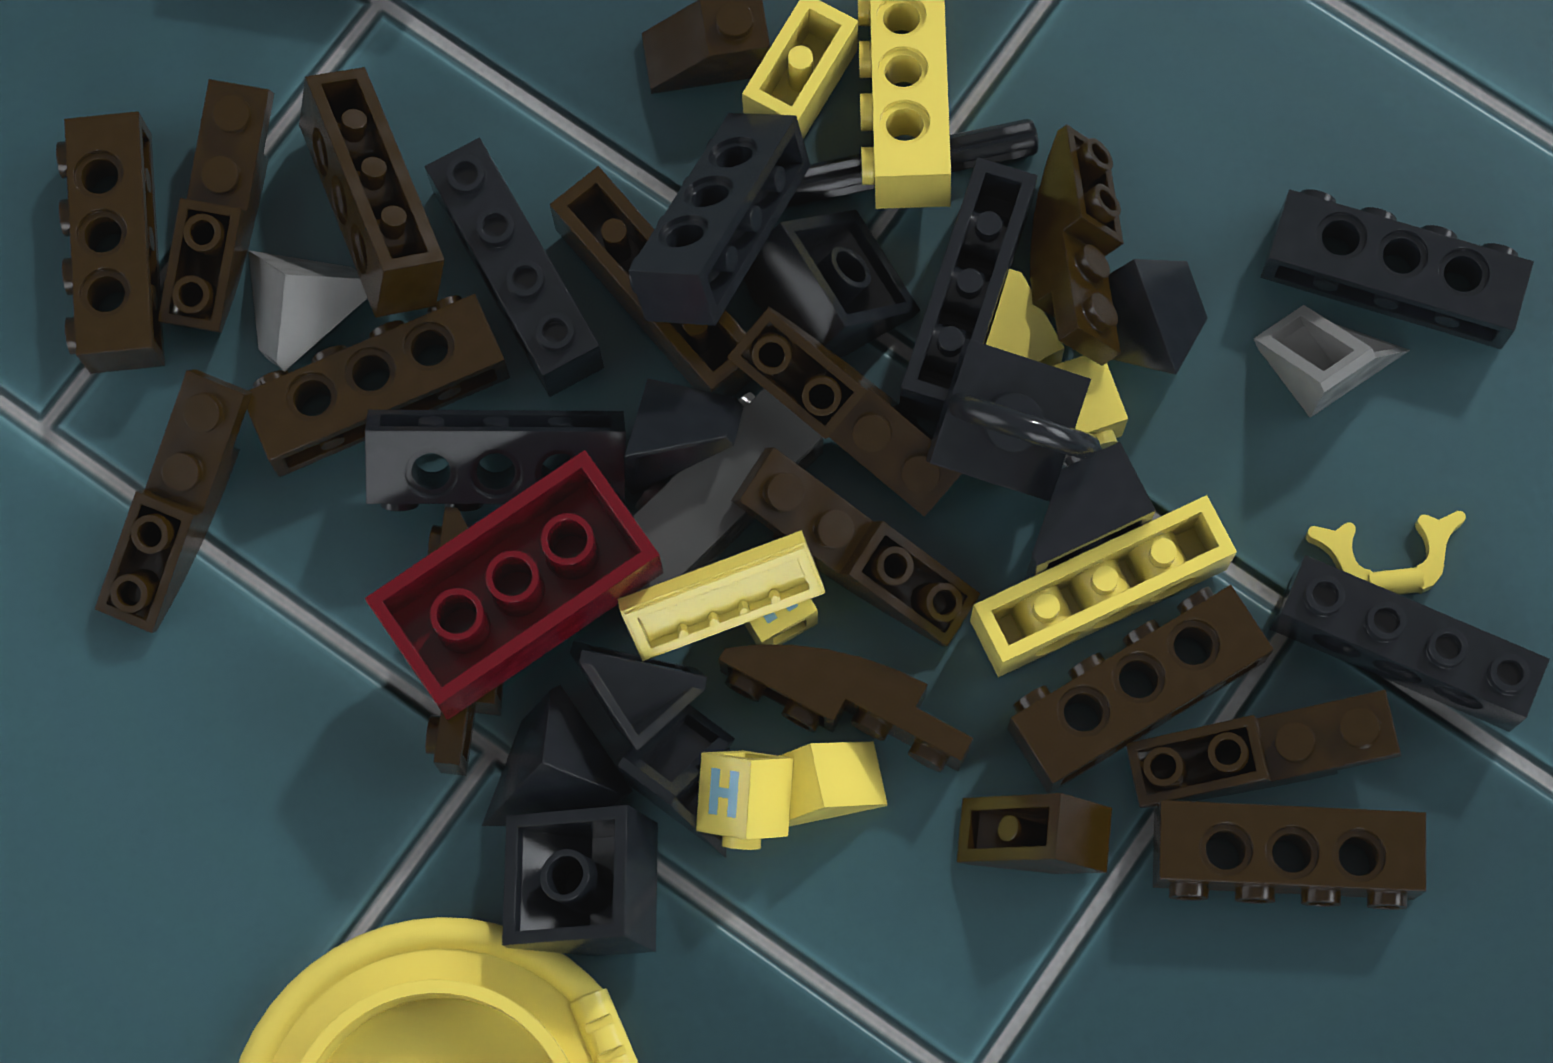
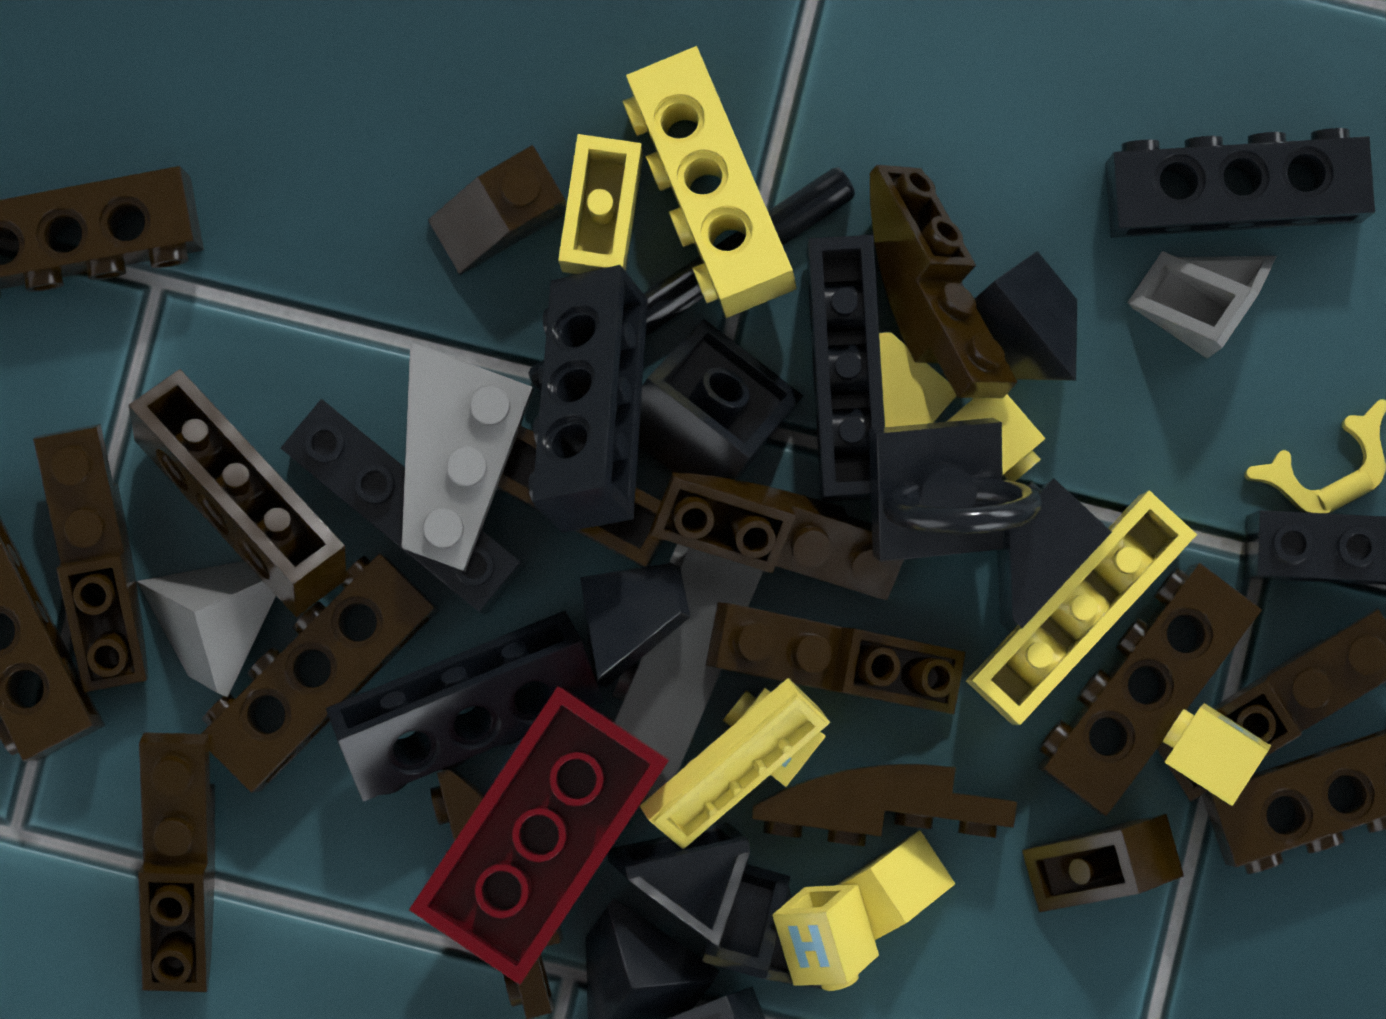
camera: 20 degrees left, 10 degrees up
none -> light grey wing [402,342,534,572]
none -> light yellow brick [1163,703,1271,806]

